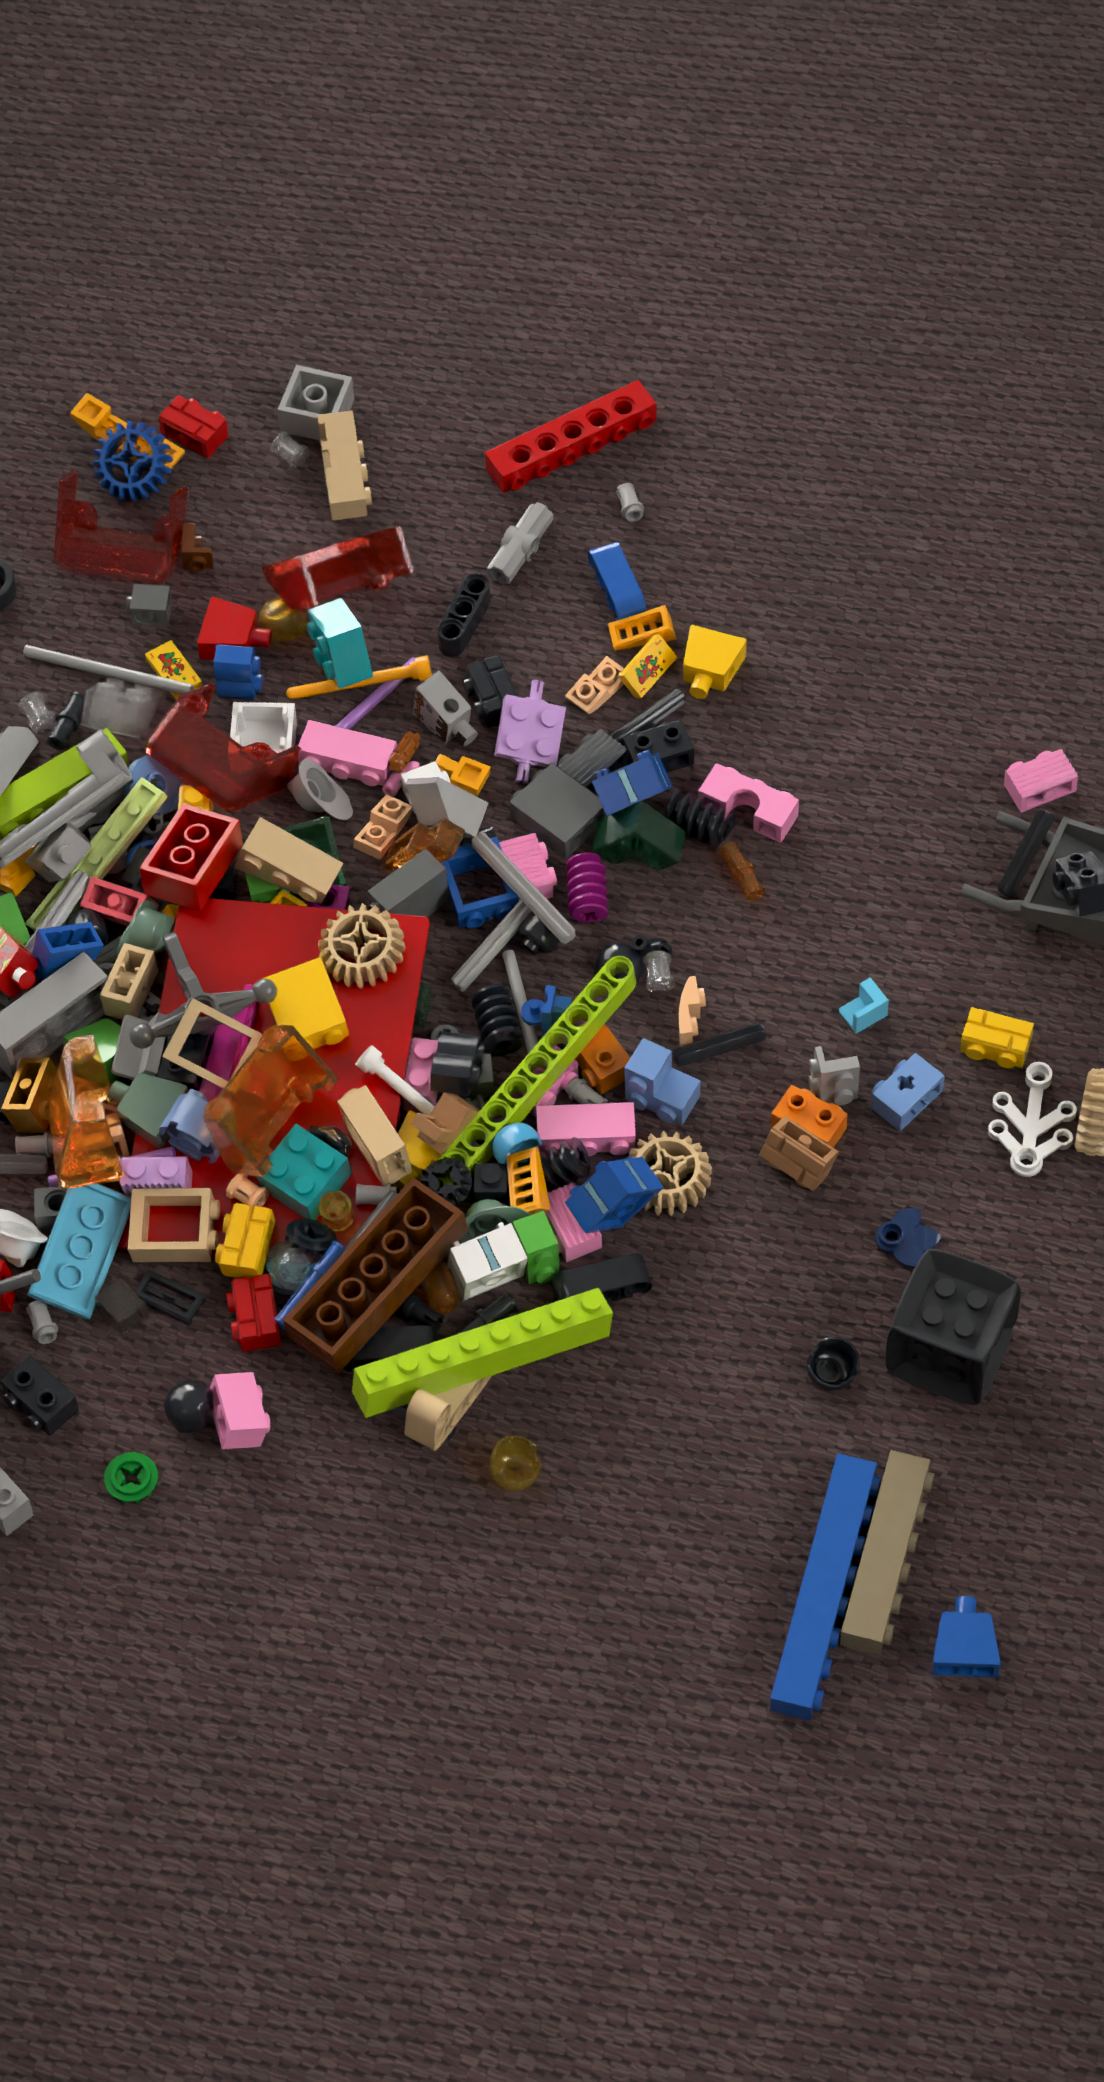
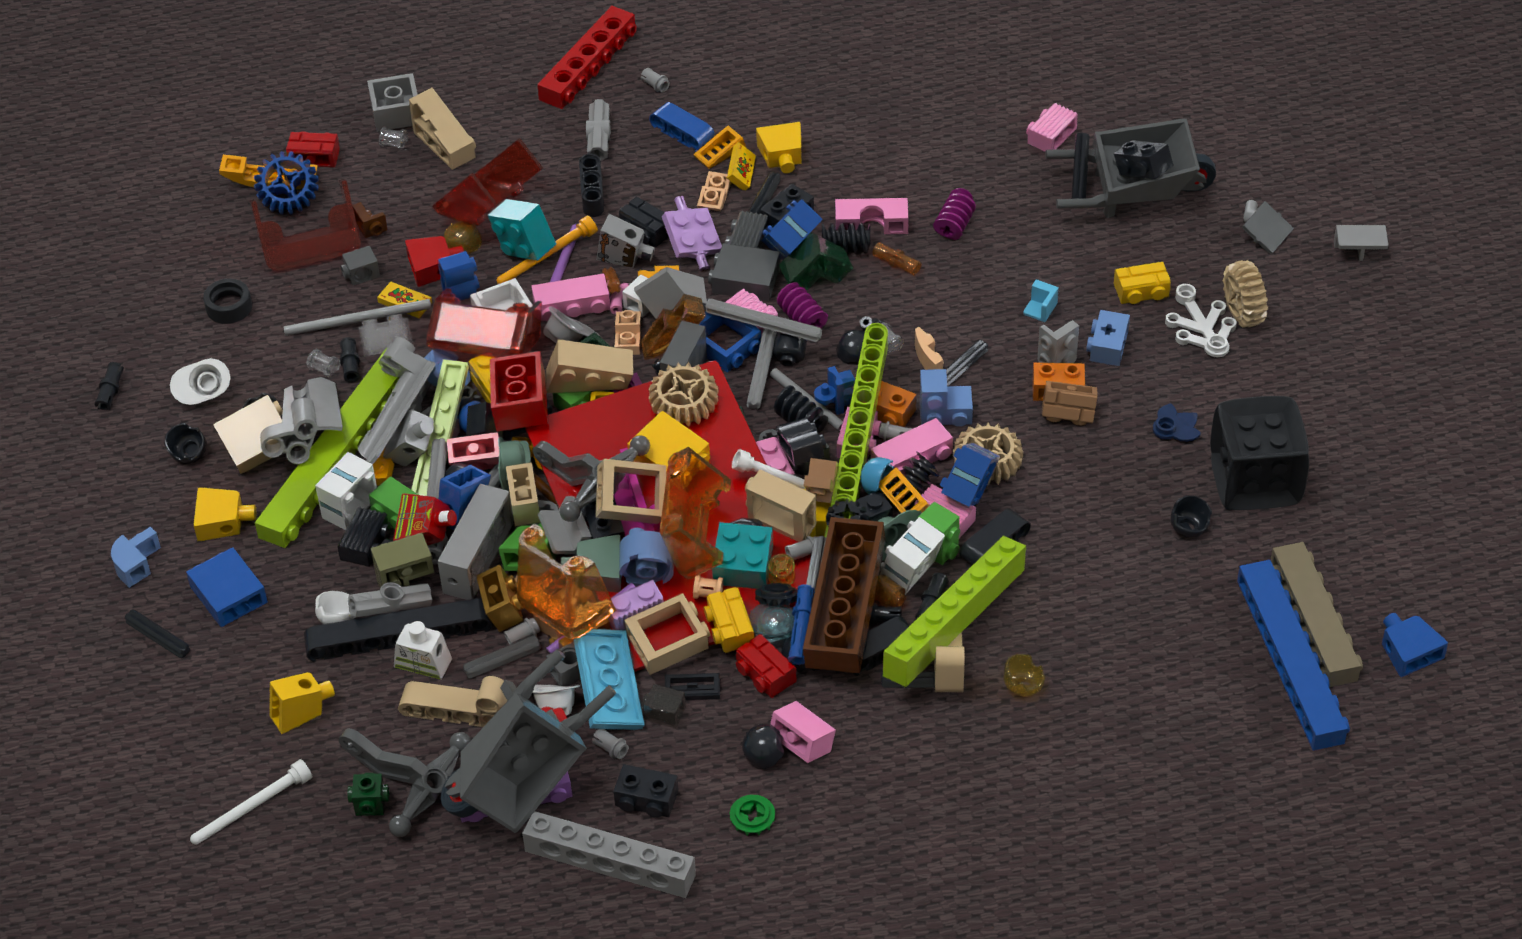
camera: 30 degrees left, 10 degrees down
none -> magenta piece [933,188,976,240]

